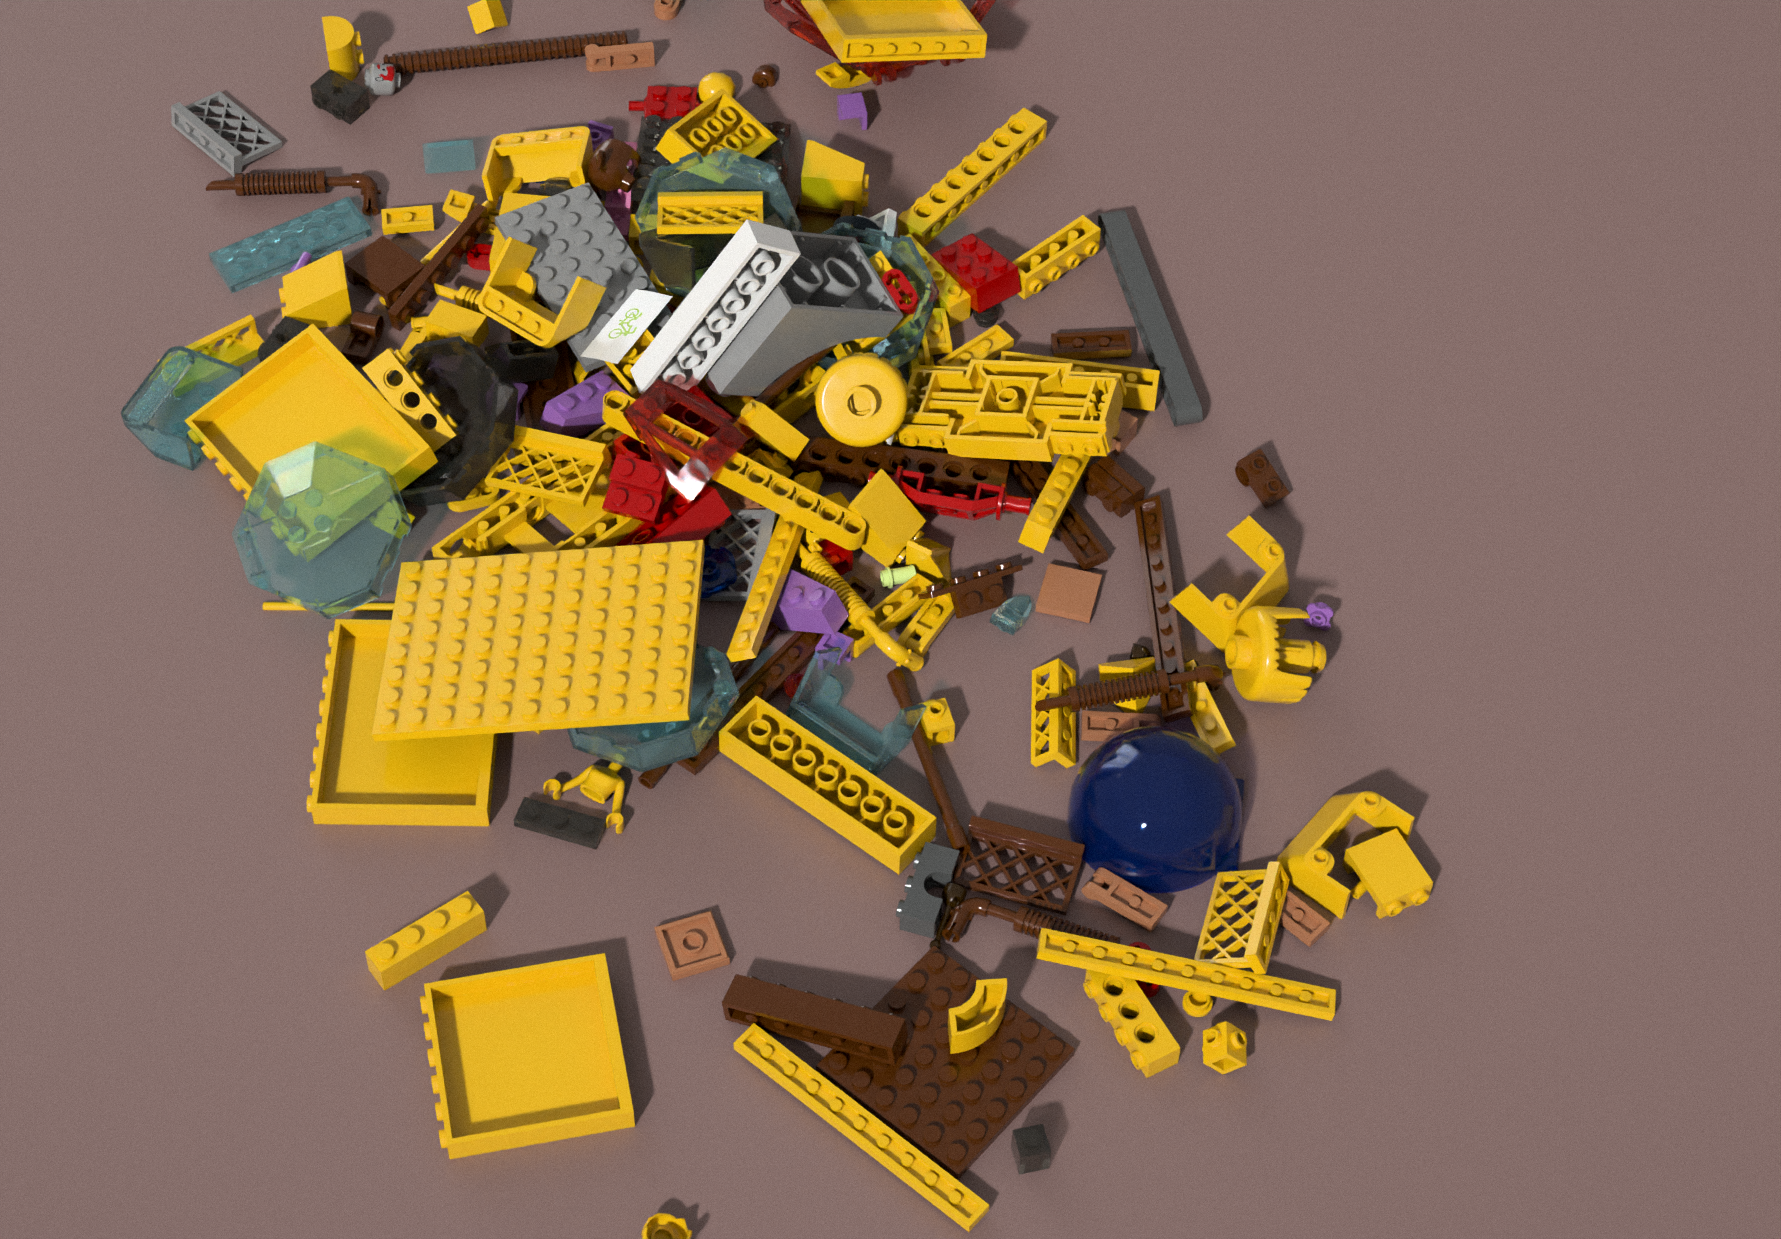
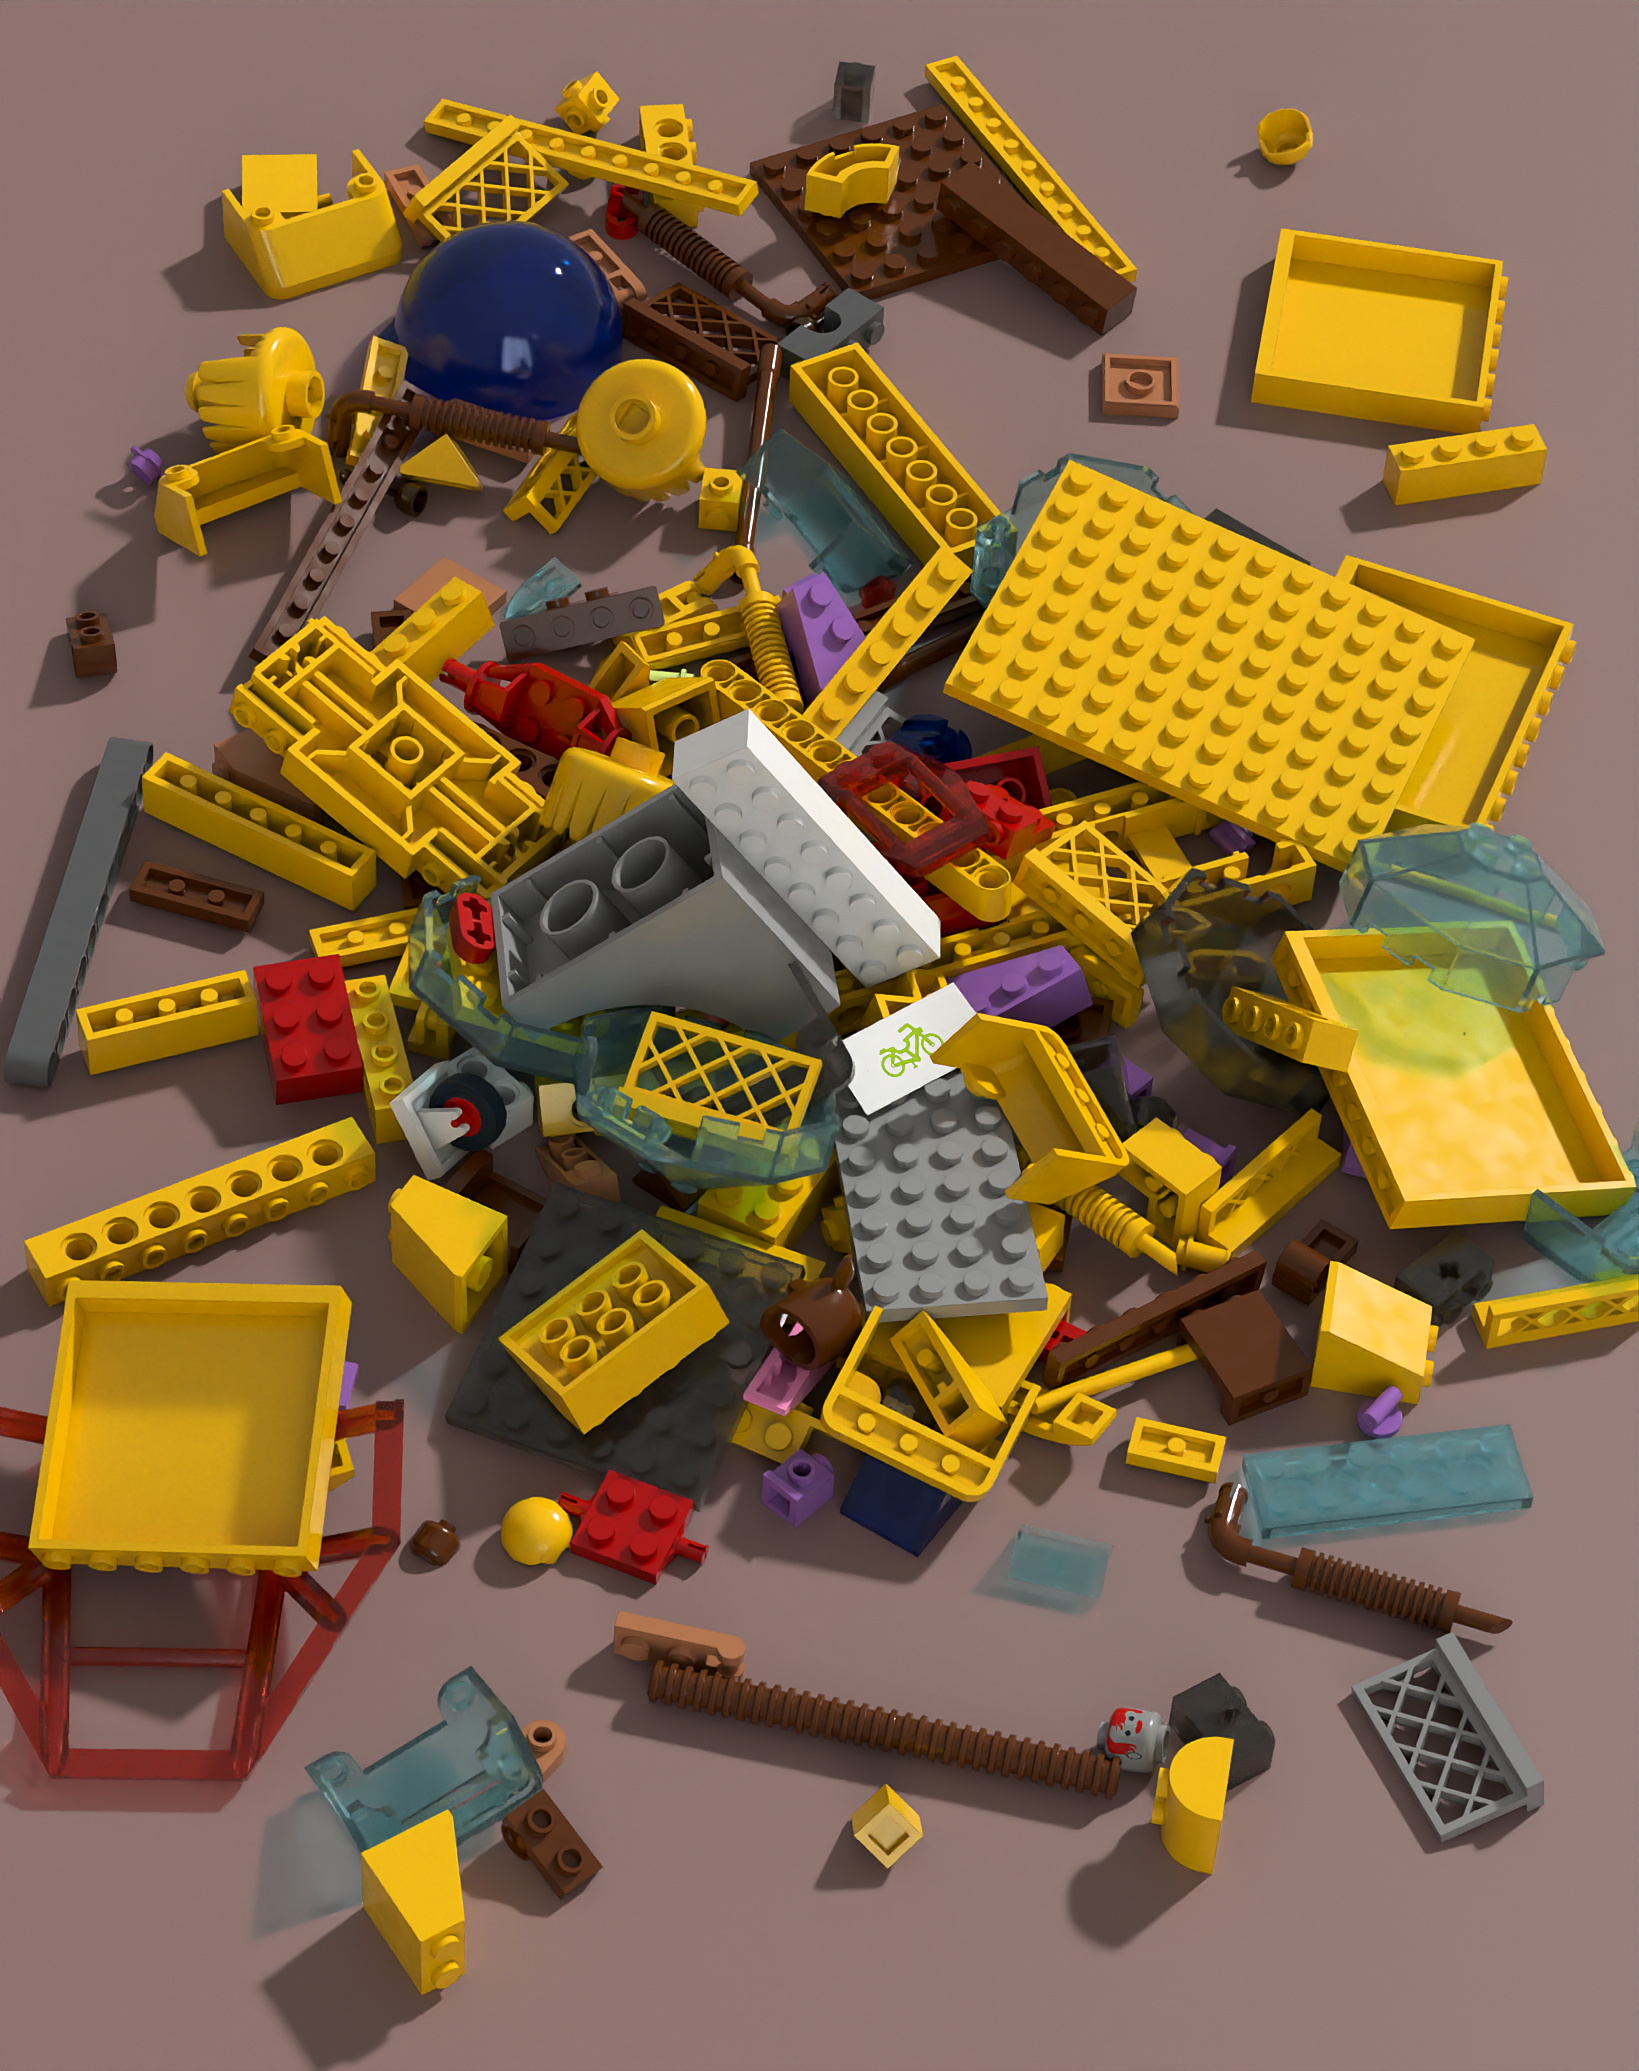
camera: 160 degrees left, 5 degrees down
none -> yellow piece [576,359,706,502]
none -> yellow slope [889,1310,1010,1453]

